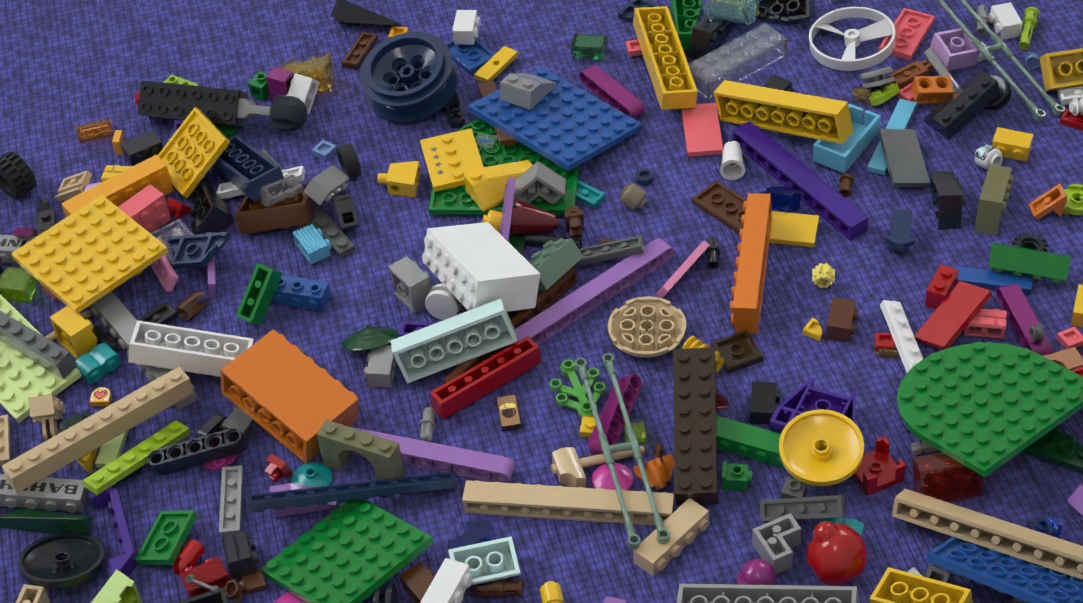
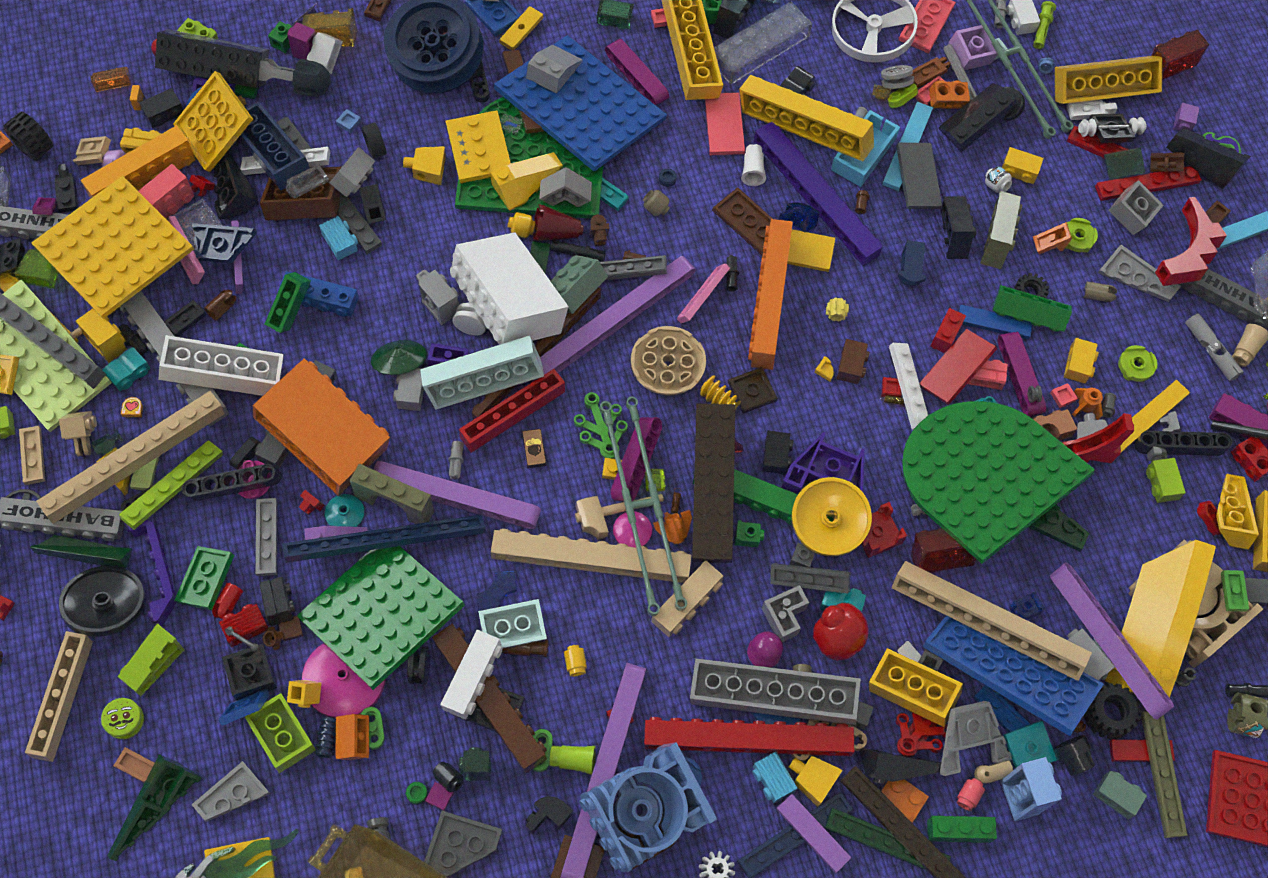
camera: 10 degrees left, 20 degrees up
medium lavender tile [500,177,516,241] -> none

